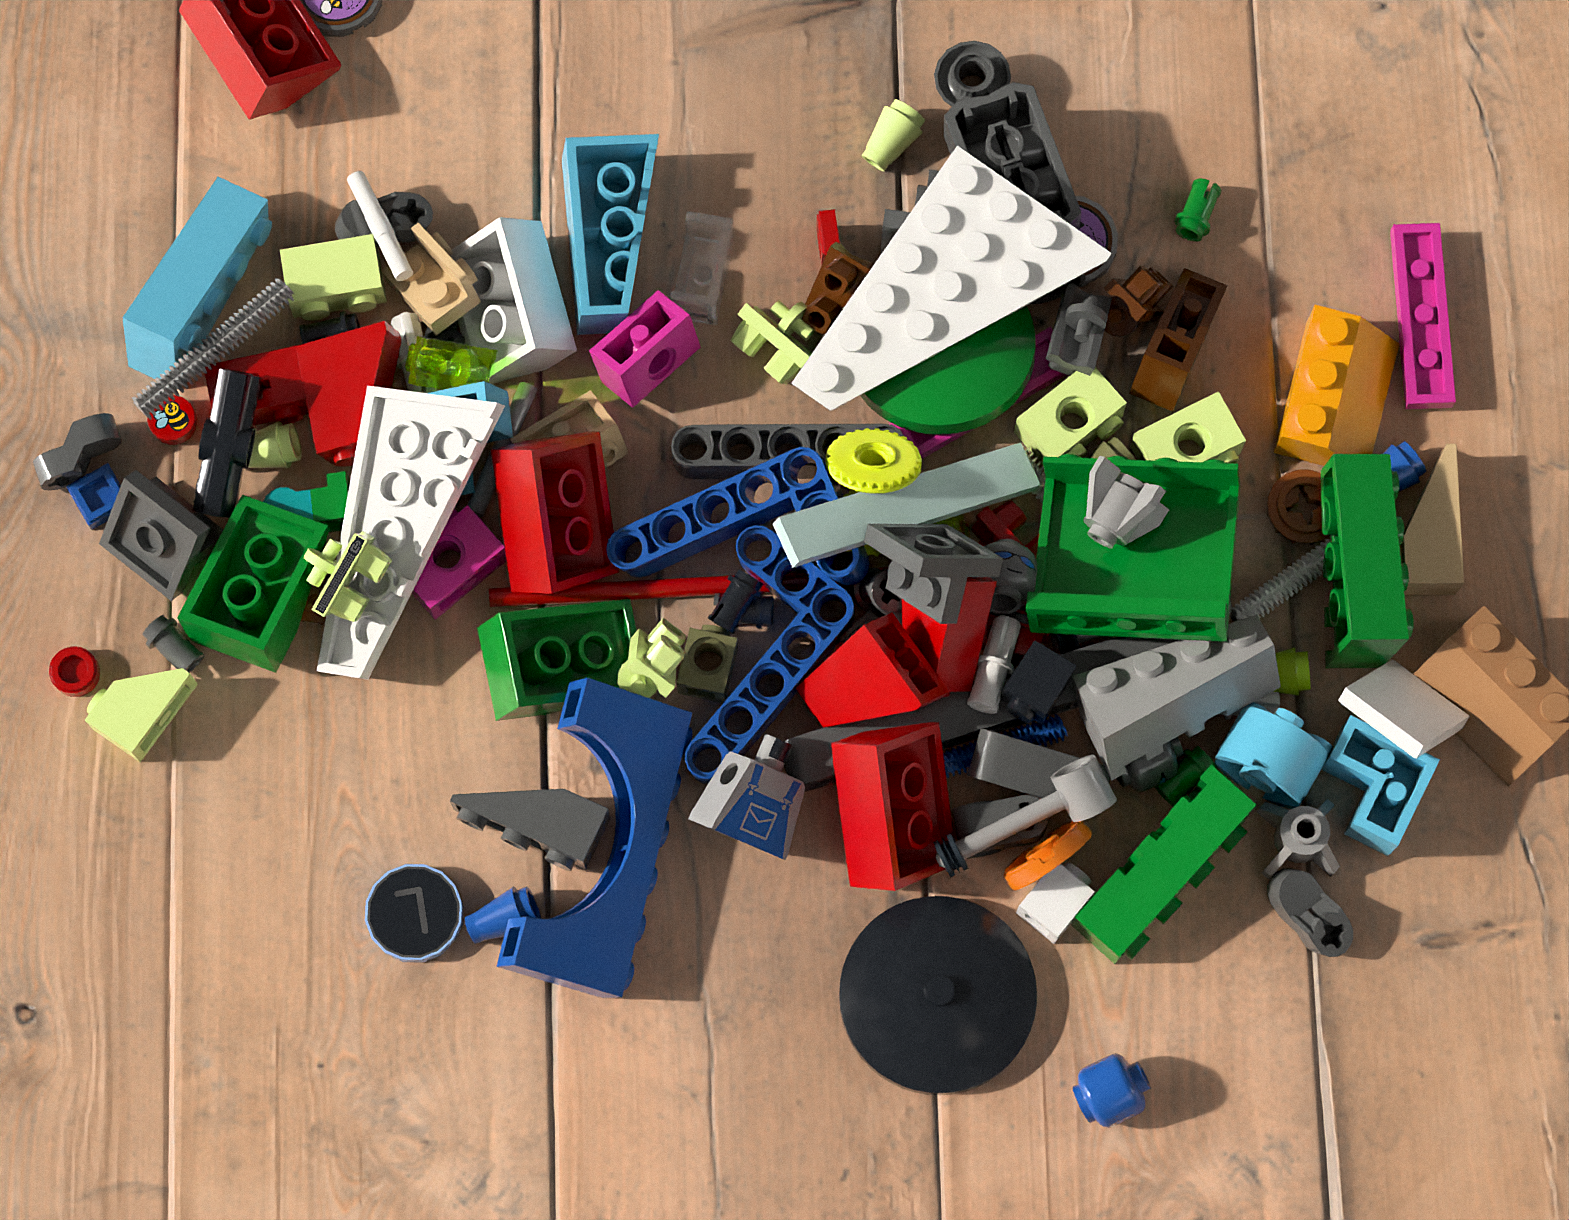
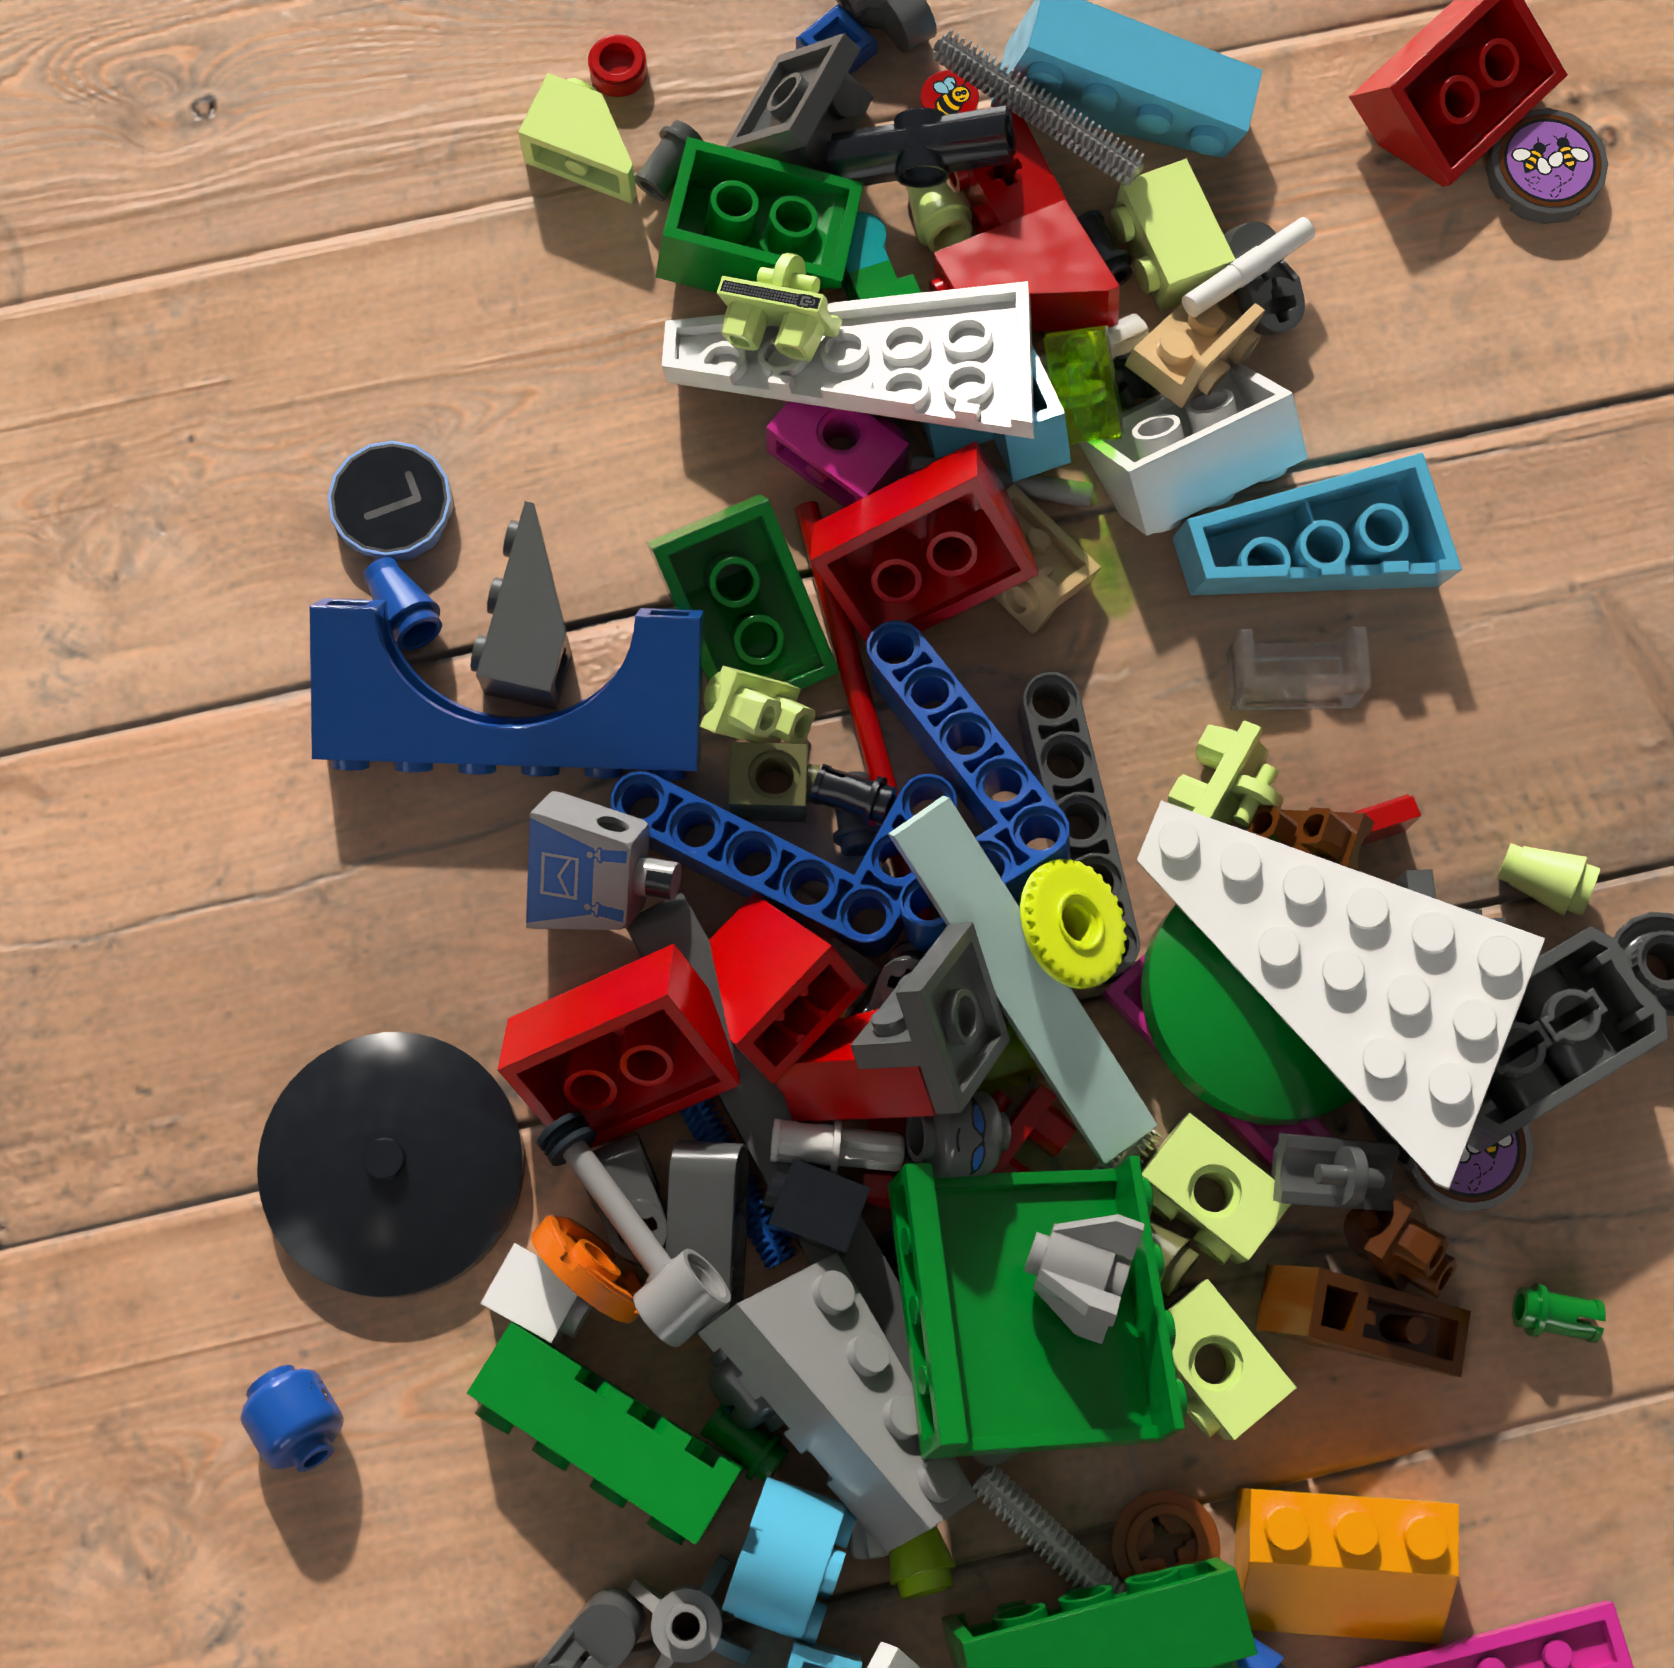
camera: 75 degrees right, 0 degrees up
dark pink brick [589,290,701,408] -> none

